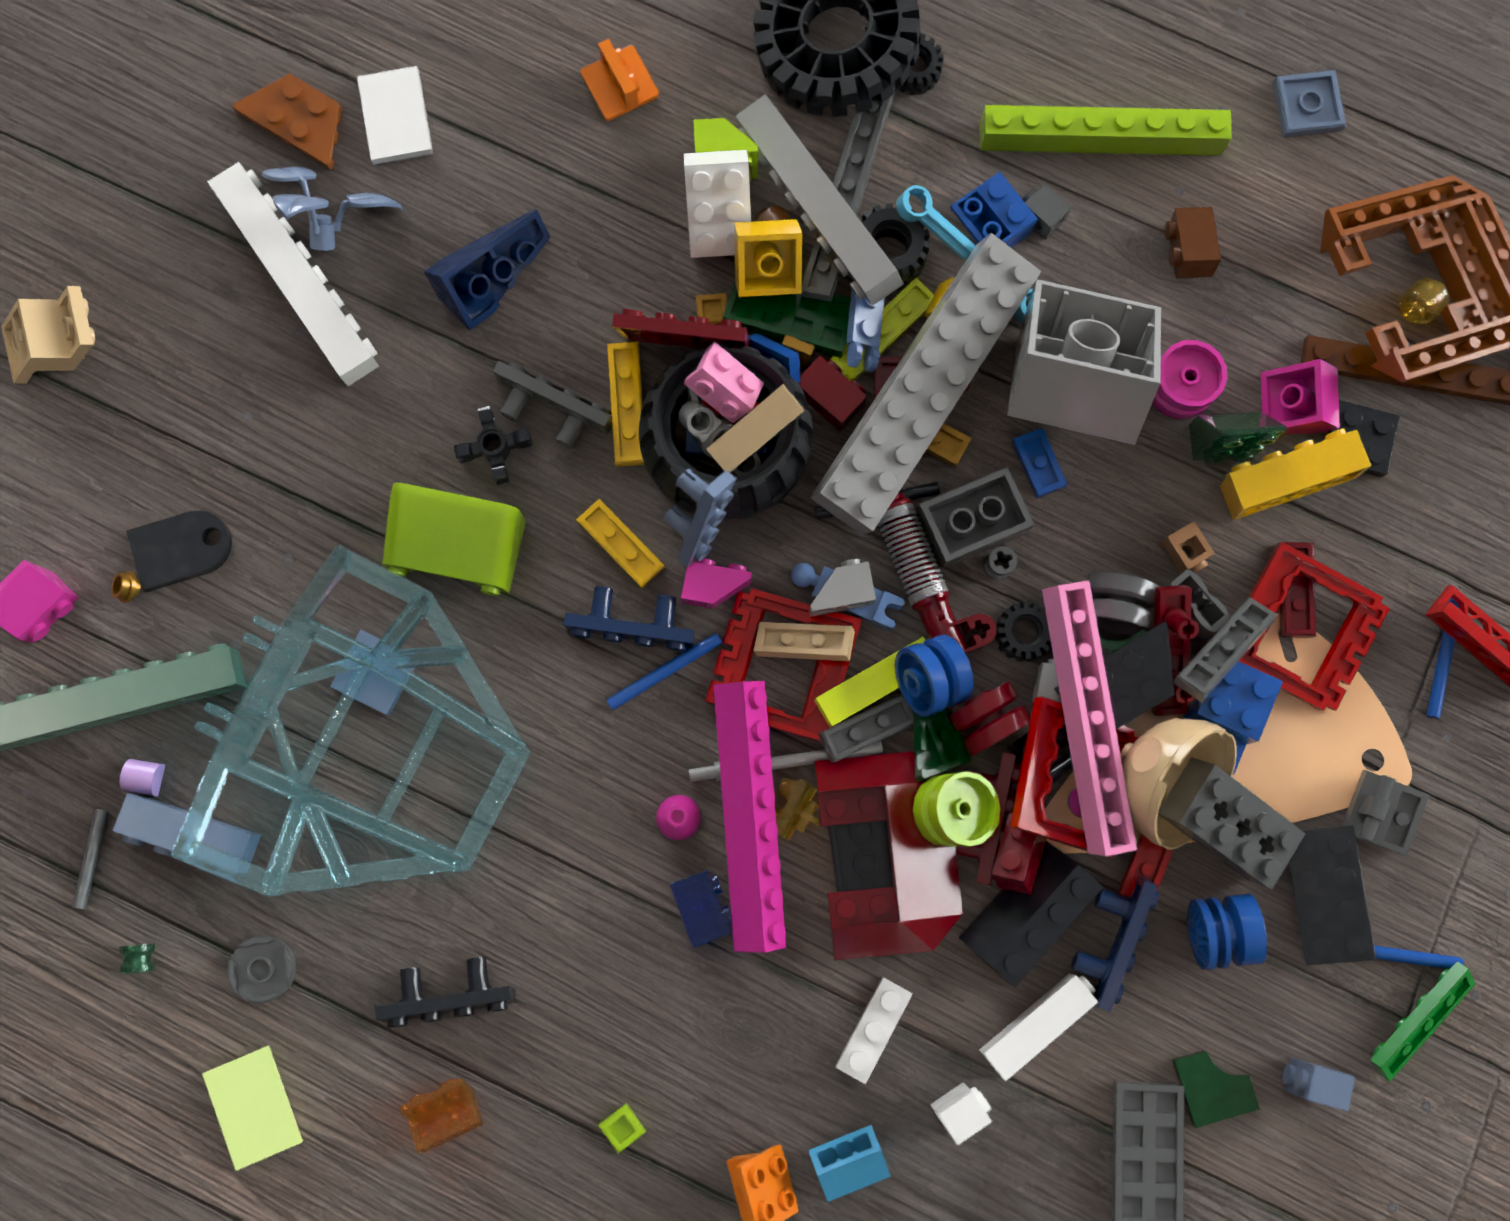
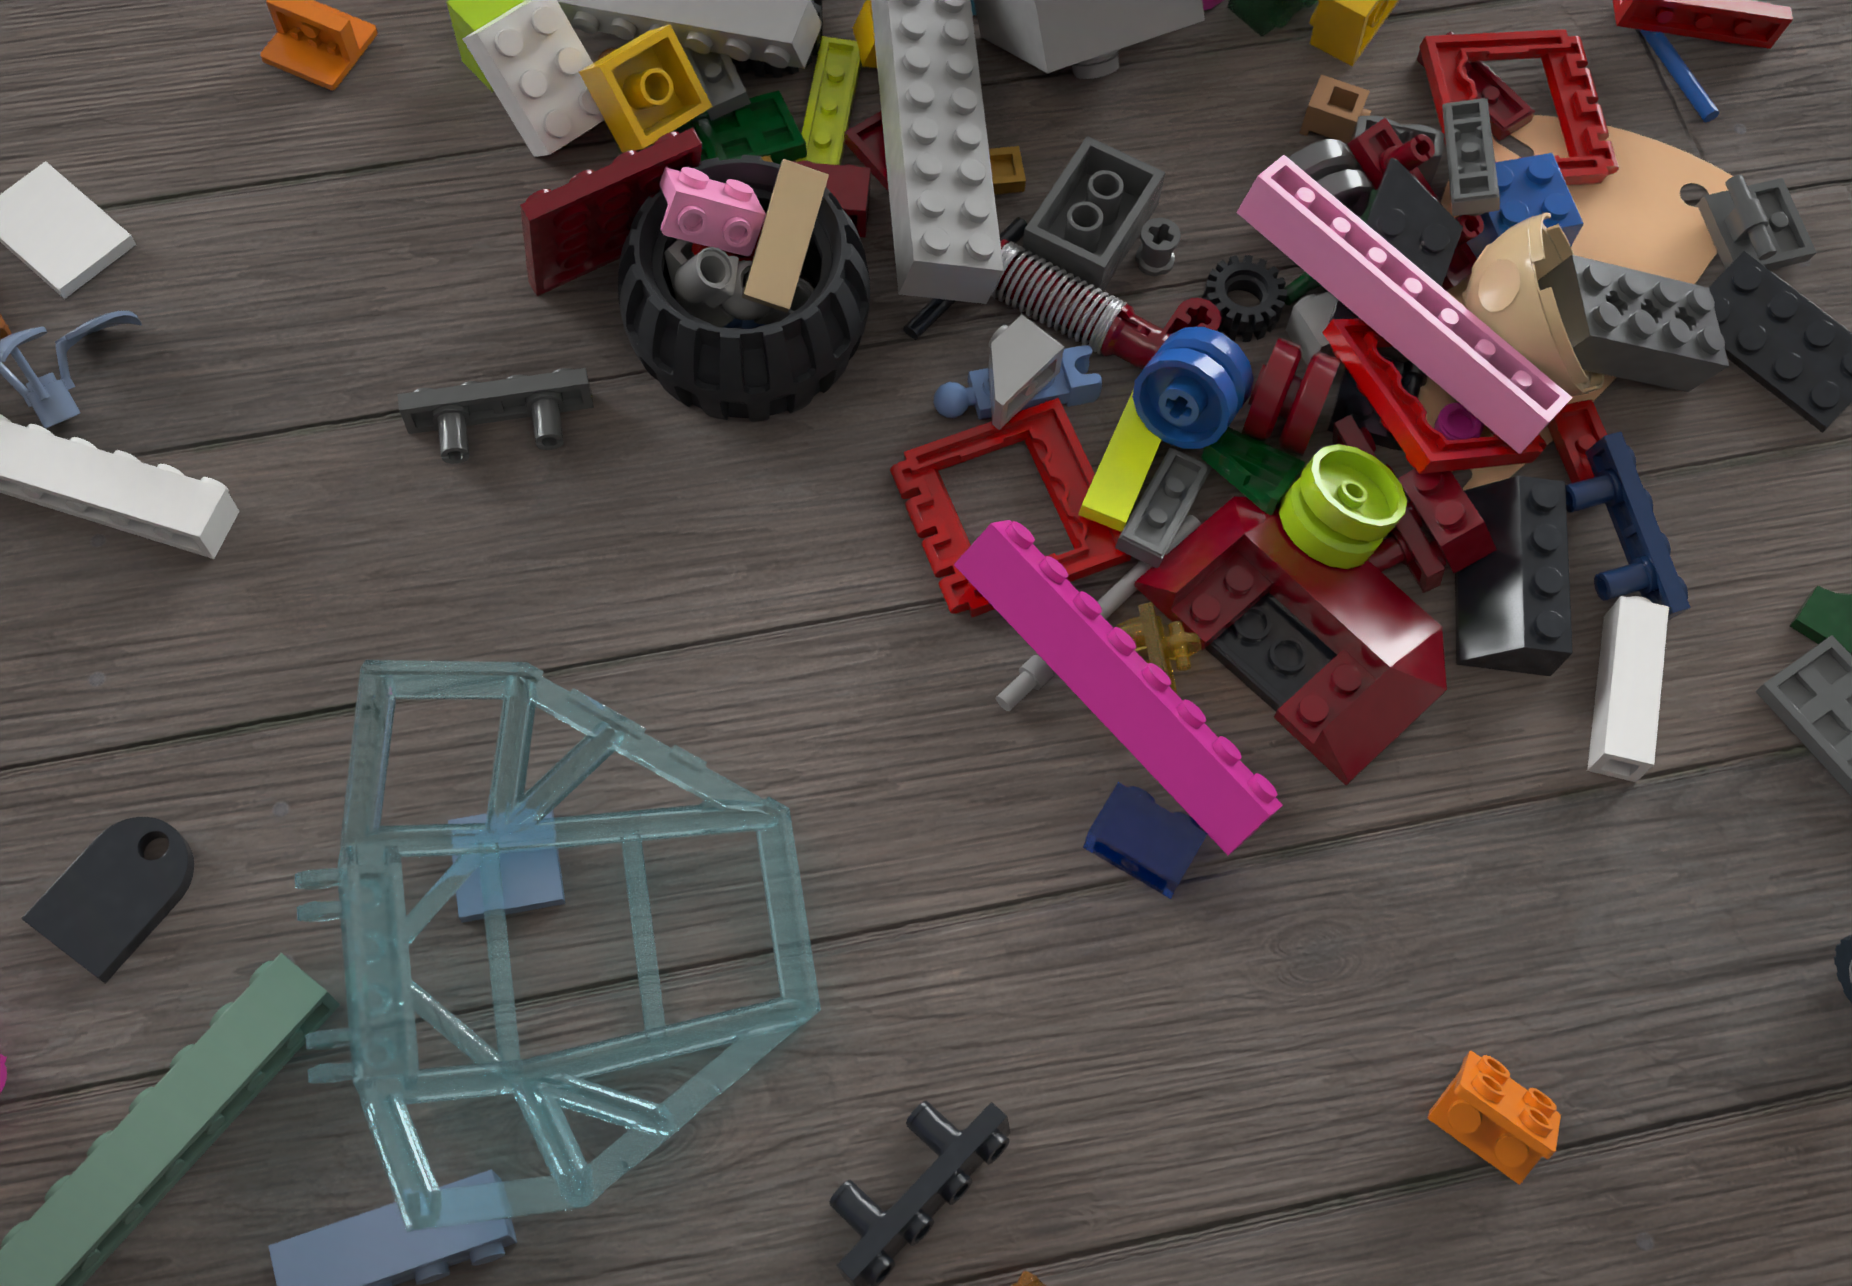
camera: 40 degrees left, 15 degrees down
pearl gold plate [111,571,140,603] -> none
lavender brick [120,759,165,797] -> none
lime windscreen [382,483,526,596] -> none
dark blue wedge [424,209,550,330] -> none
black pin [454,406,533,485] -> none
dark blue plate [564,586,695,651] -> none
yellow tile [576,498,665,589] -> none
lime tile [598,1103,646,1154] -> none
blue bar [606,633,722,710] -> none
yellow tile [607,342,645,467] -> none
dark pink brick [656,795,701,841] -> none
sand blue plate [663,469,736,567] -> none
dark pink slope [681,558,752,609] -> none
tan plate [754,622,855,661] -> none
dark azure brick [809,1125,891,1202] -> none
white plate [835,977,912,1084] -> none
medium blue hinge [846,290,884,372] -> none
white brick [930,1082,992,1145] -> none
blue plate [1012,428,1068,499] -> none
blue wheel [1187,893,1267,970] -> none

